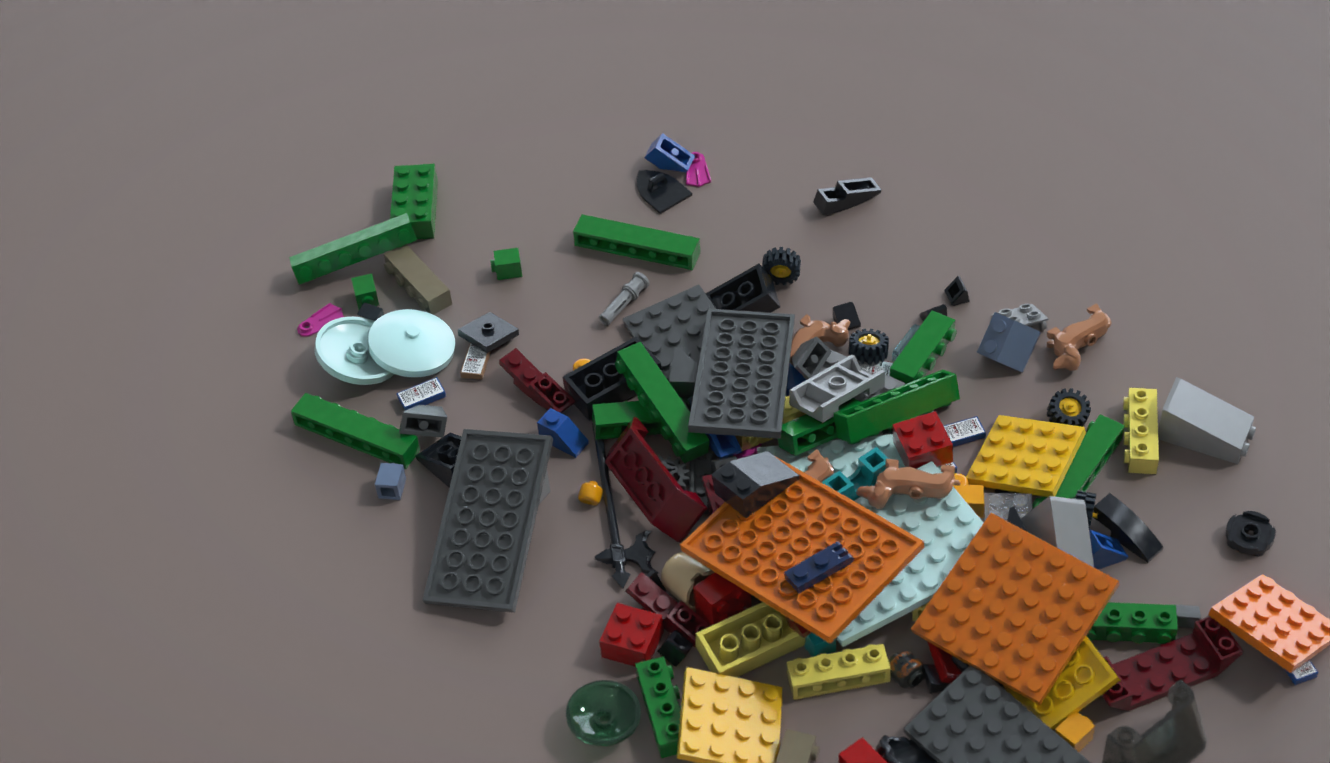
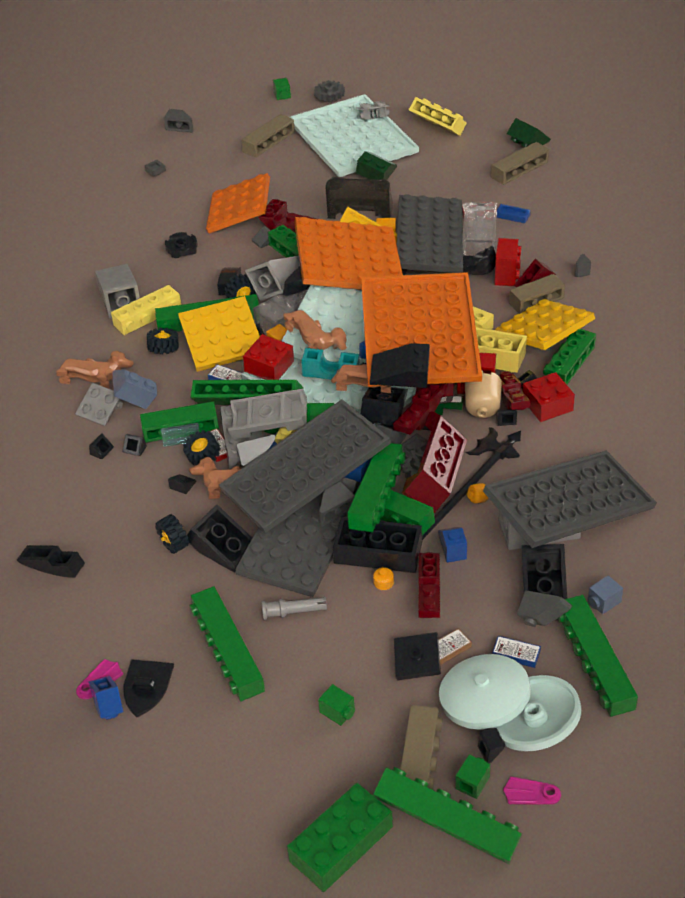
camera: 135 degrees left, 5 degrees down
clear green dish [566,680,641,746] -> none
dark blue hinge [784,542,854,594] -> none

